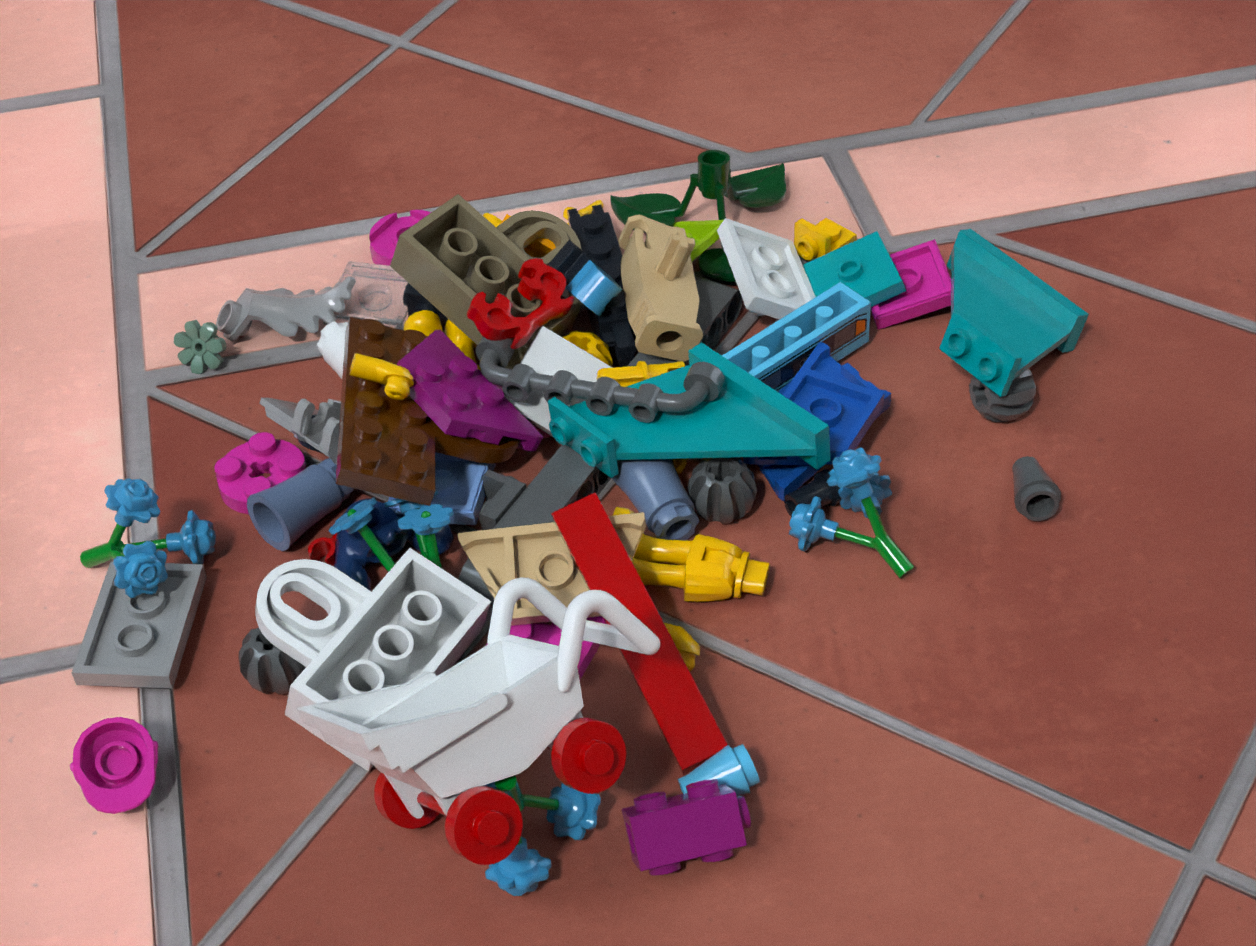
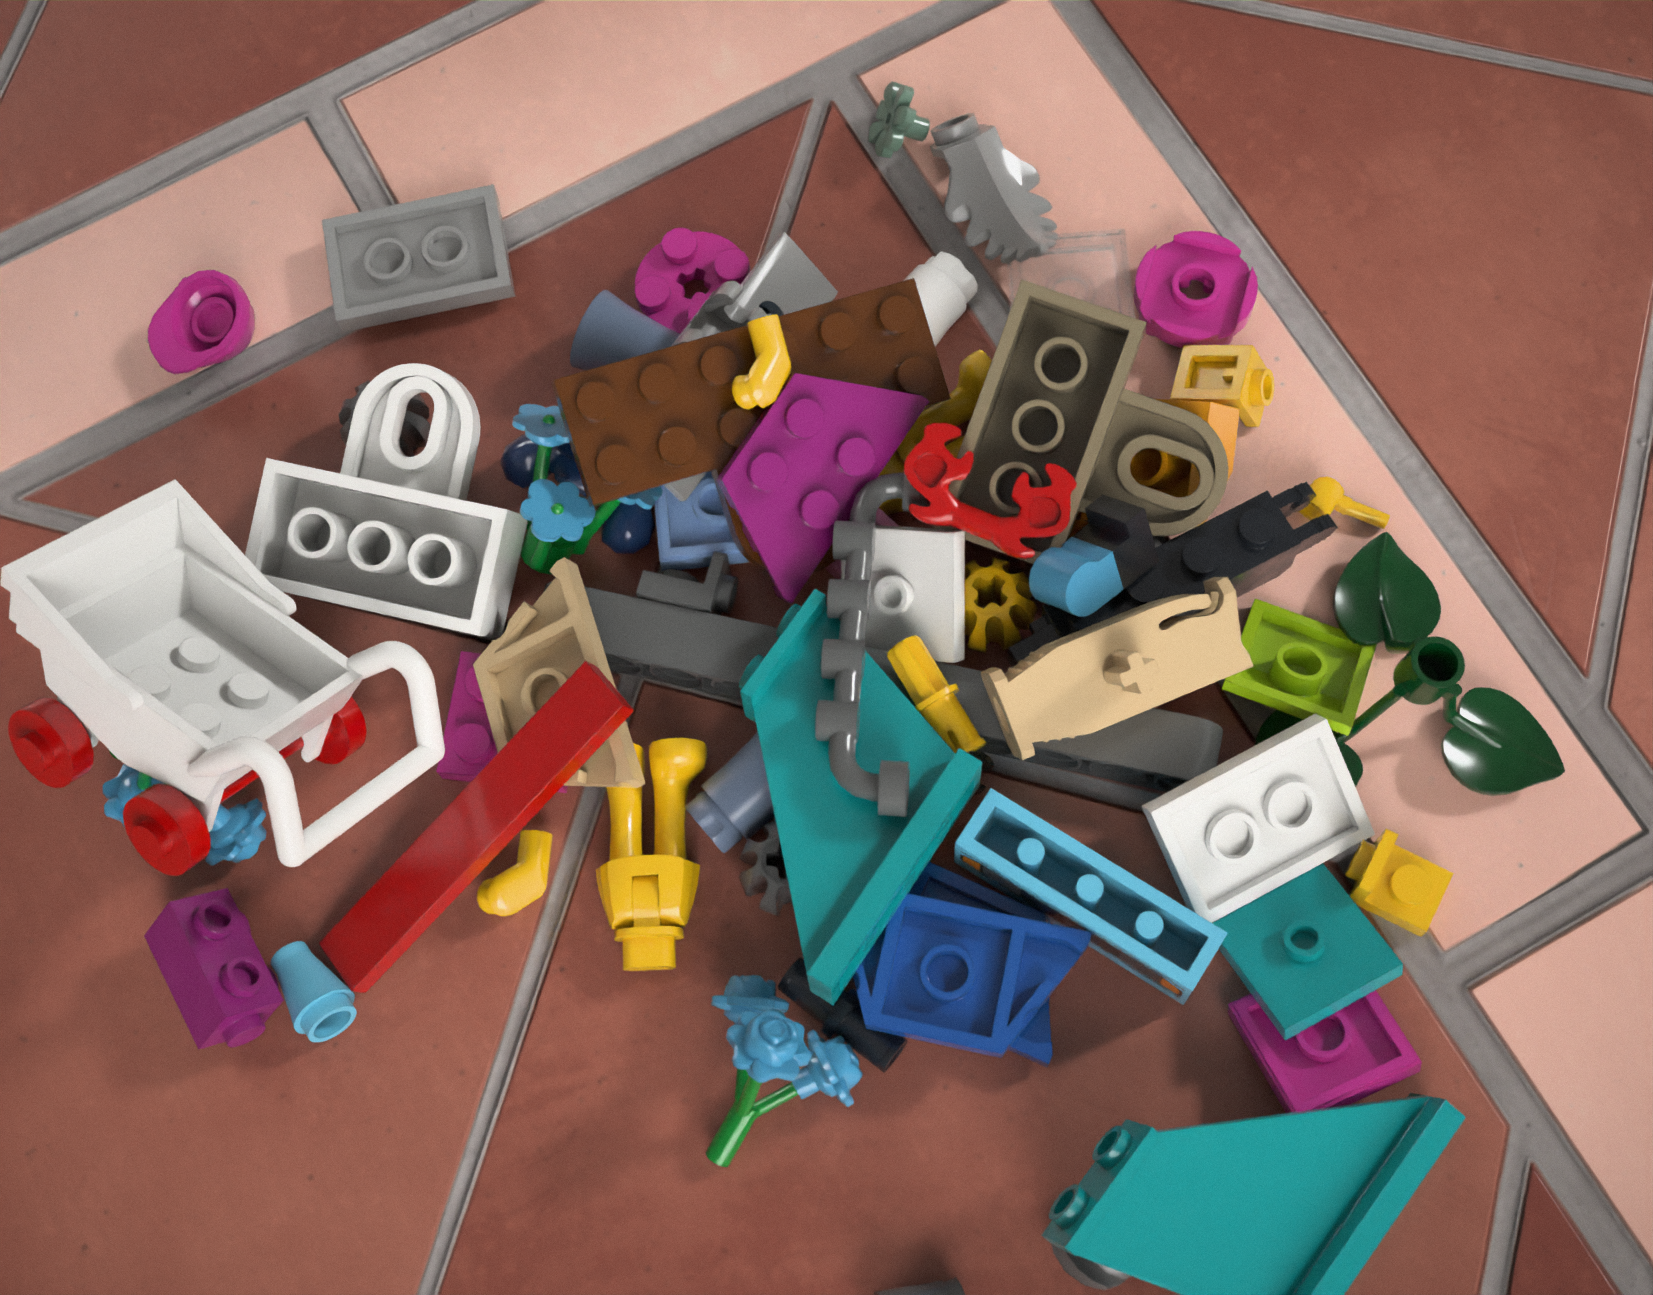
camera: 80 degrees right, 25 degrees up
dark azure plant [80,478,216,598] -> none

